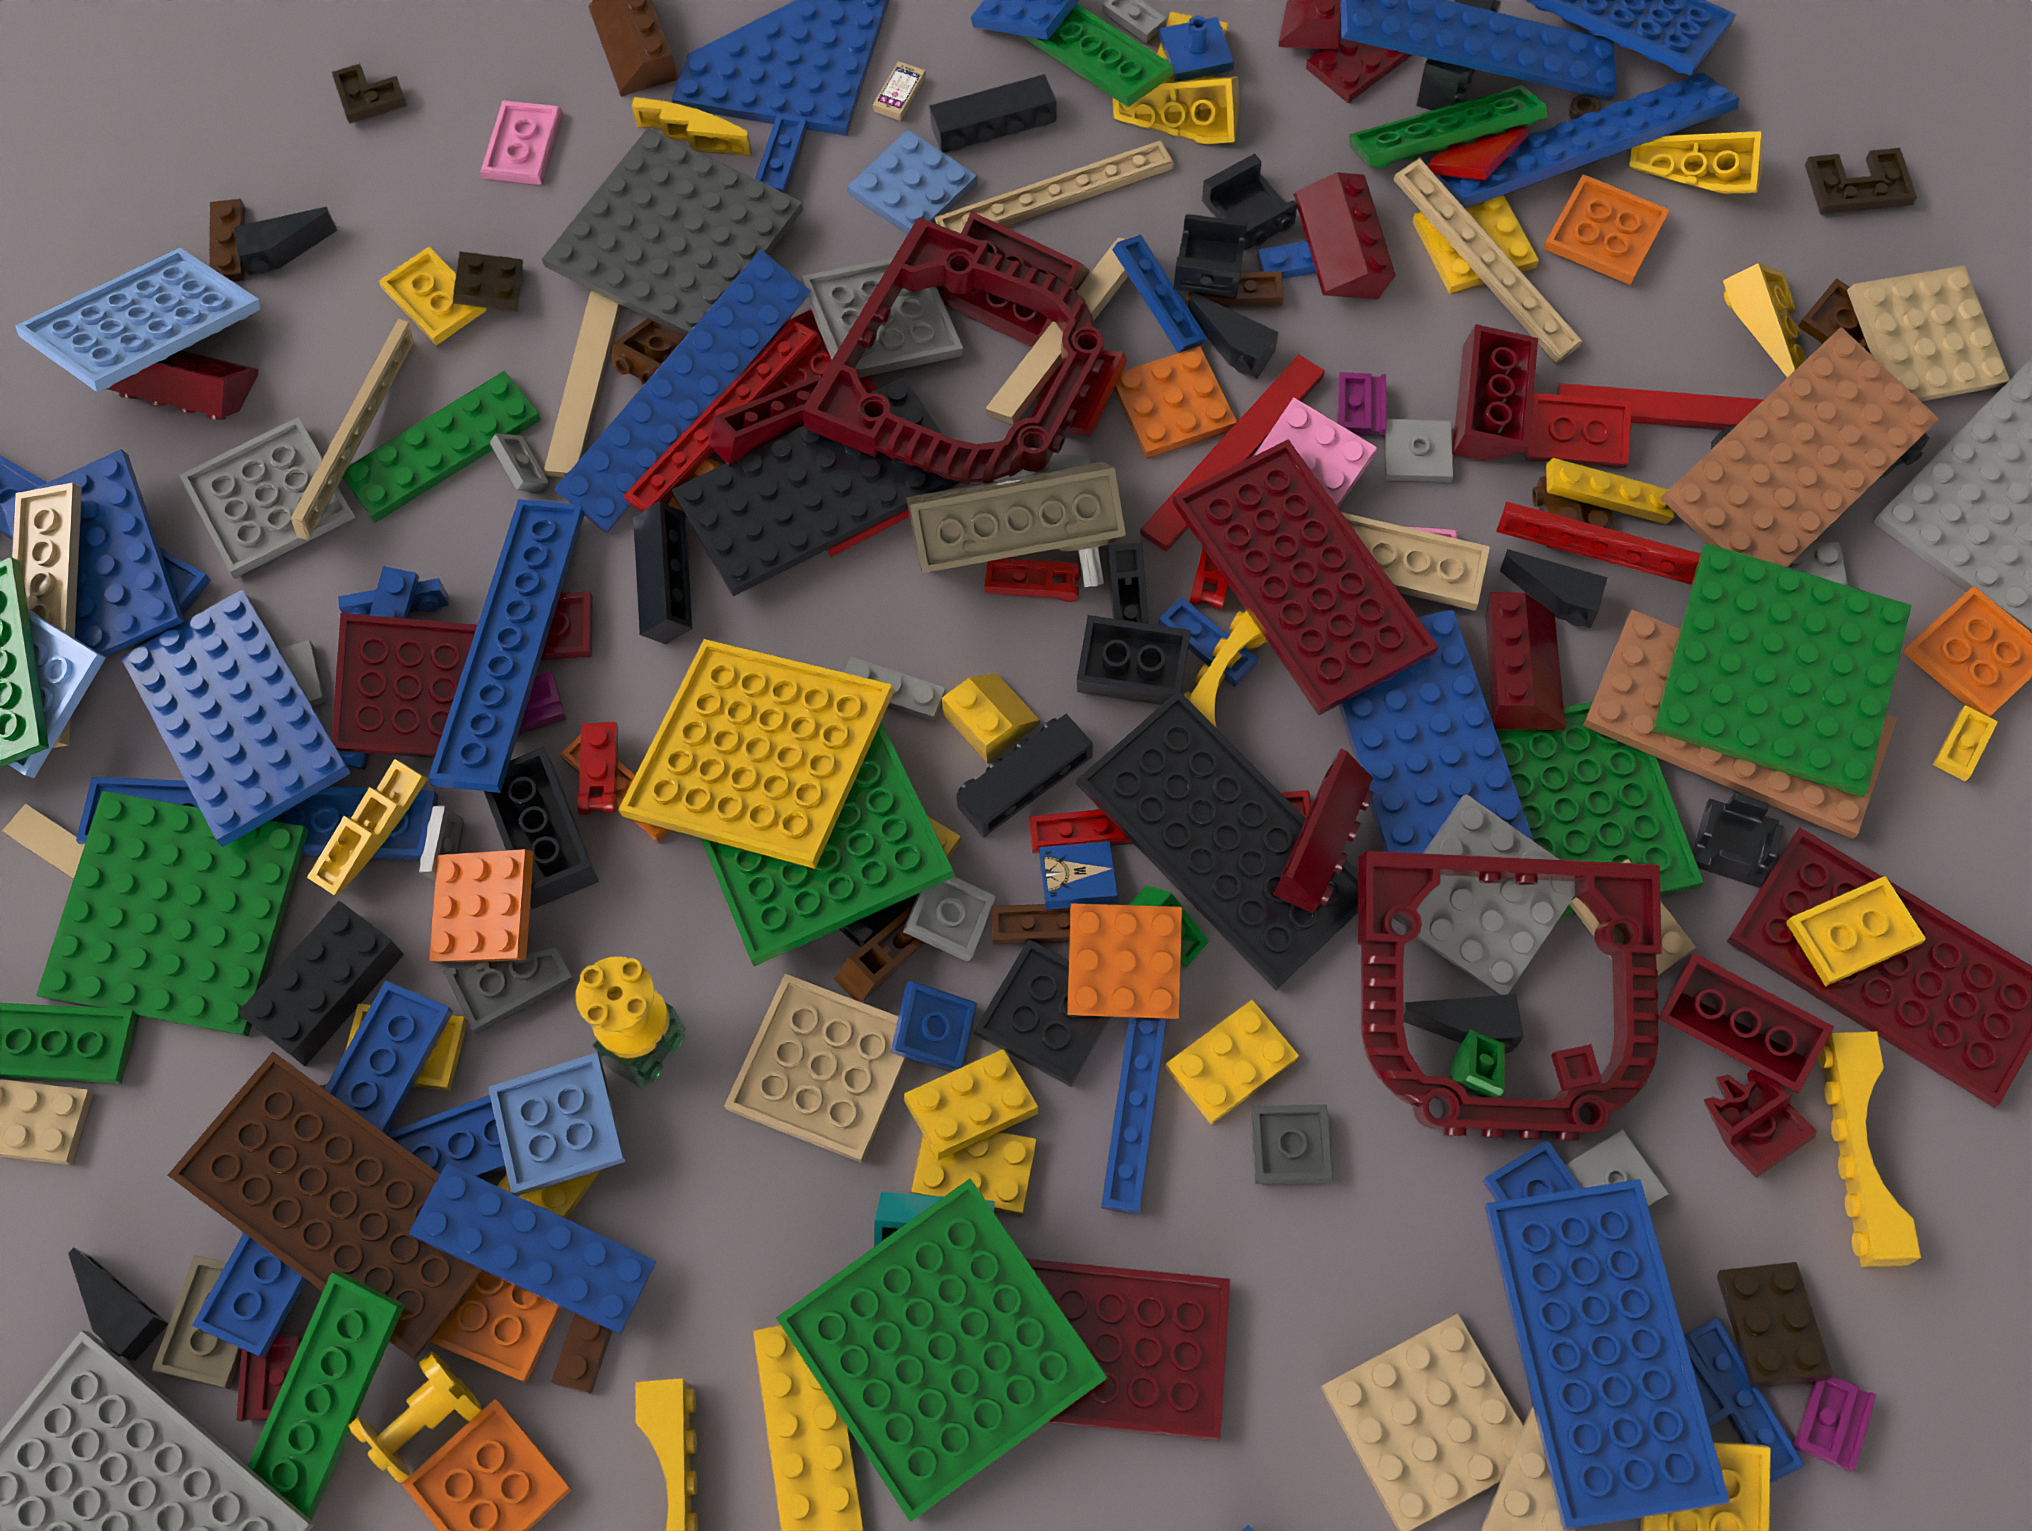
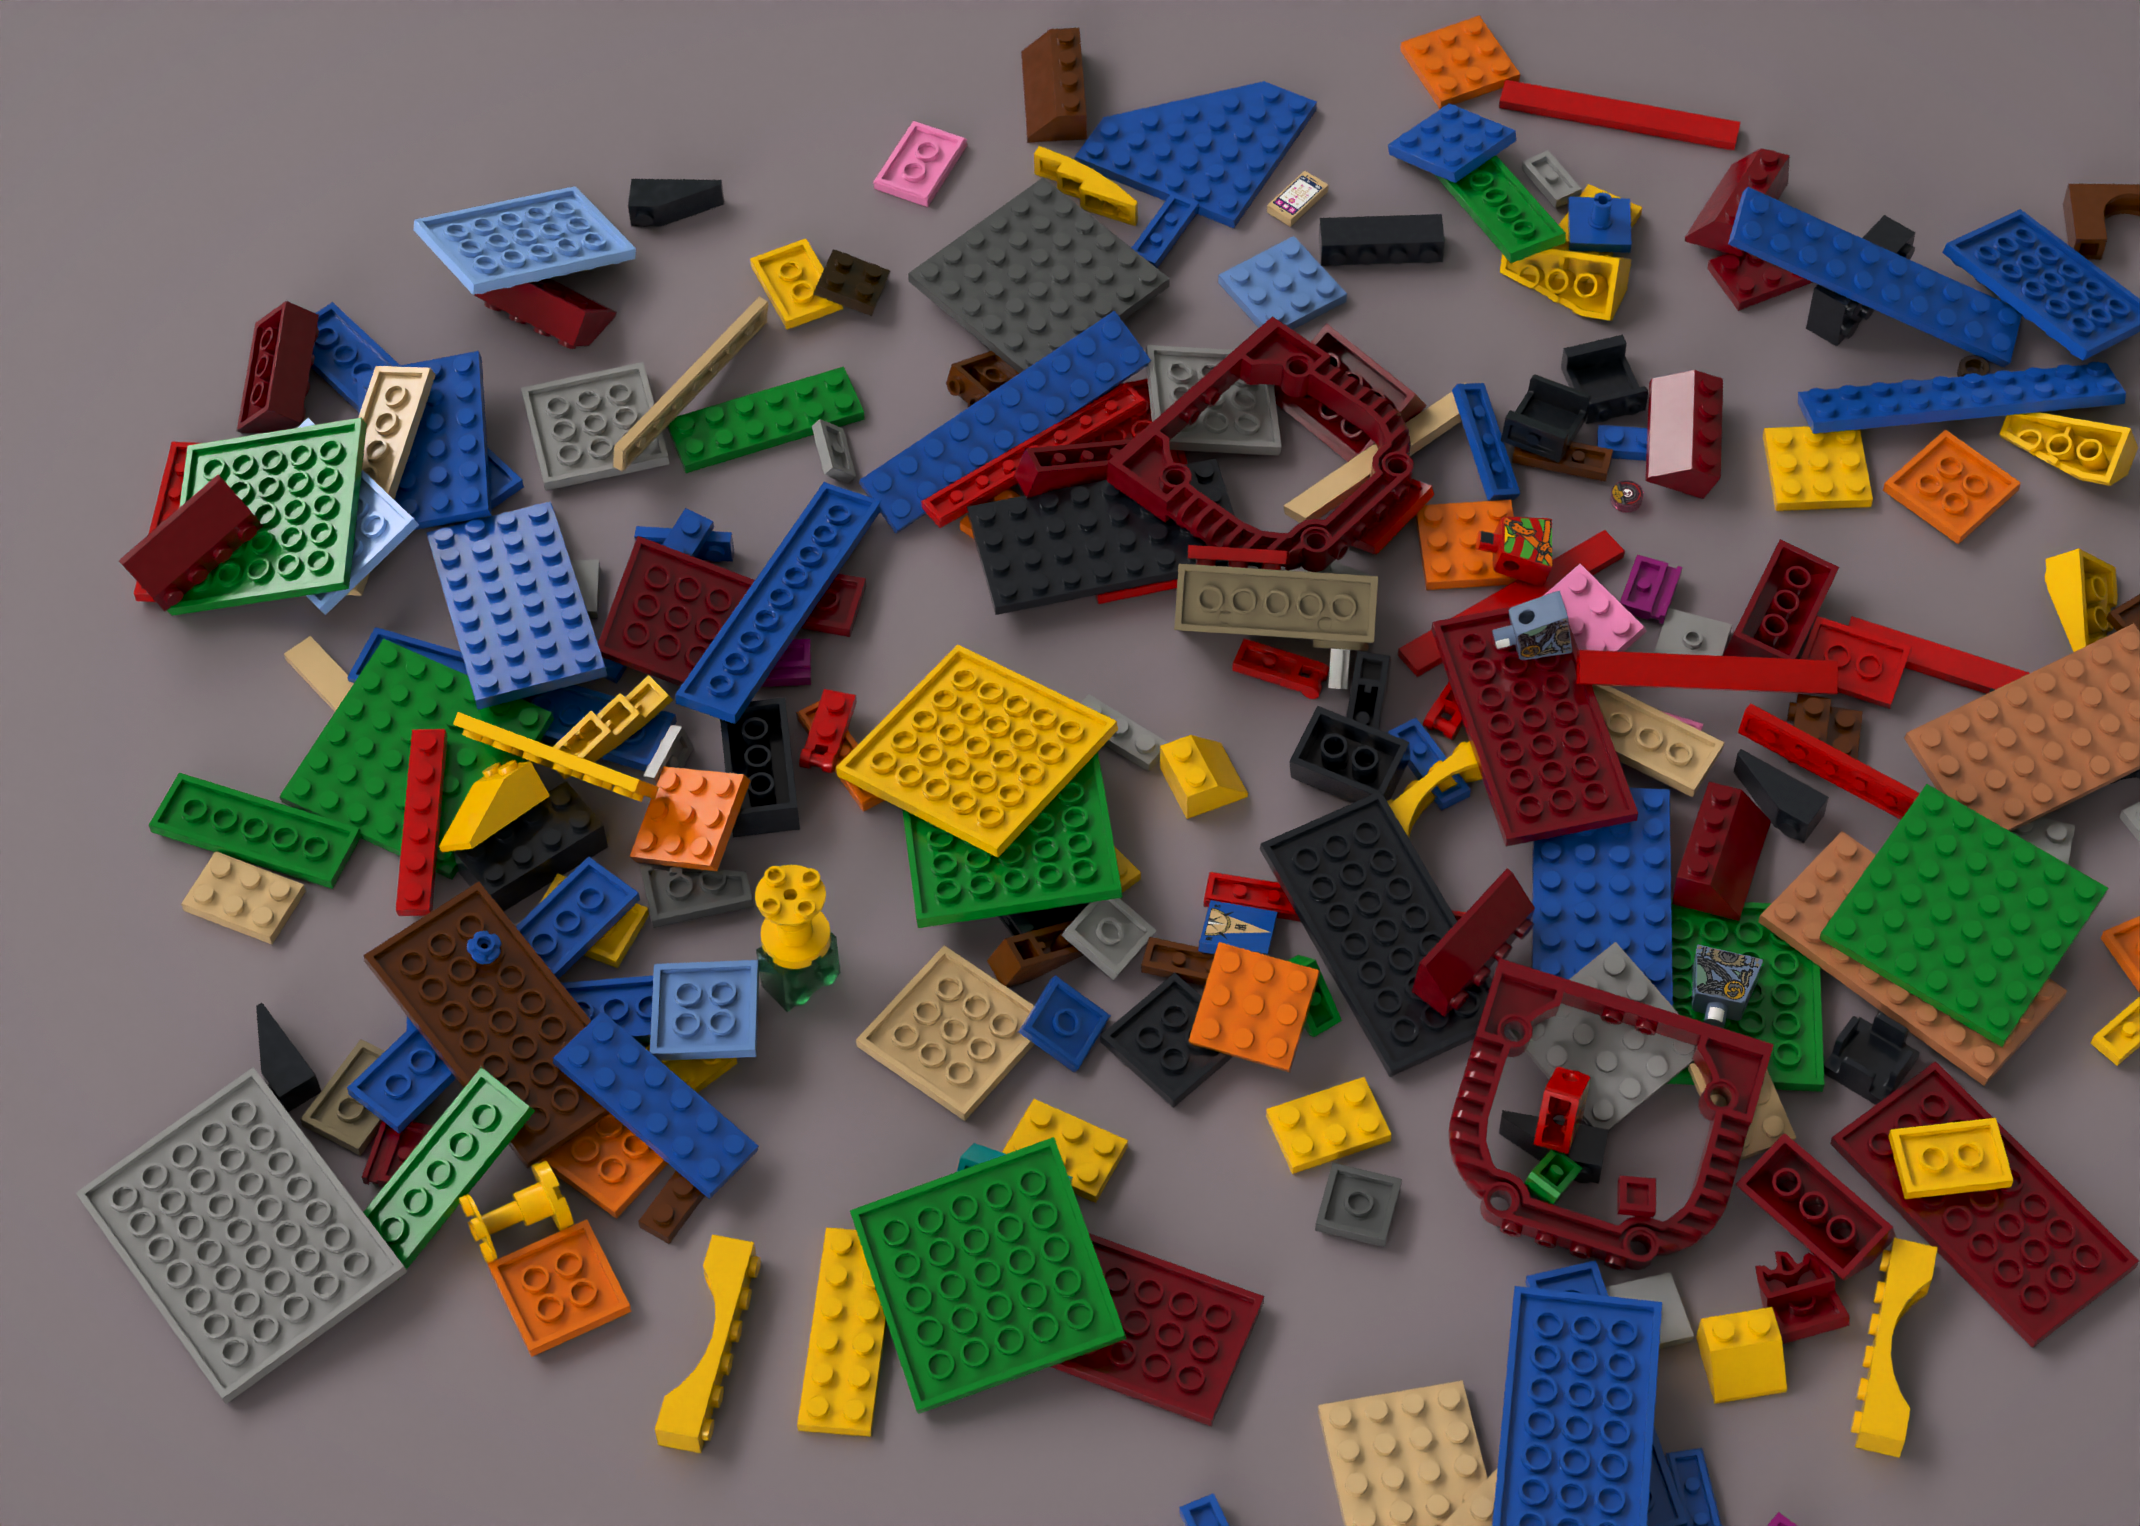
camera: 15 degrees right, 10 degrees down
reddish brown plate [209,198,245,282] -> none
dark brown plate [331,63,407,124] -> none
tan tile [544,290,622,478] -> none
black brick [633,501,693,644] -> none
yellow plate [904,1049,1038,1160] -> none
tan tile [934,140,1174,233] -> none
black brick [956,713,1093,838] -> none
blue plate [1101,1017,1166,1215] -> none
black slope [1189,292,1278,378] -> none
green plate [1349,85,1547,168] -> none
tan tile [1394,158,1583,364] -> none
red tile [1428,125,1528,180] -> none
yellow plate [1546,458,1674,525] -> none
dark brown plate [1717,1262,1833,1388] -> none
none -> red plate [396,729,448,916]
none -> yellow slope [439,760,550,852]
none -> yellow plate [453,712,659,802]
none -> blue plate [467,931,502,964]
none -> red plate [1188,545,1290,570]
none -> torso [1476,516,1552,587]
none -> sand blue torso [1492,591,1572,660]
none -> red torso [1534,1067,1591,1154]
none -> red tile [1576,650,1838,695]
none -> tile [1610,480,1643,513]
none -> torso [1692,944,1763,1028]
none -> yellow slope [1696,1307,1787,1404]

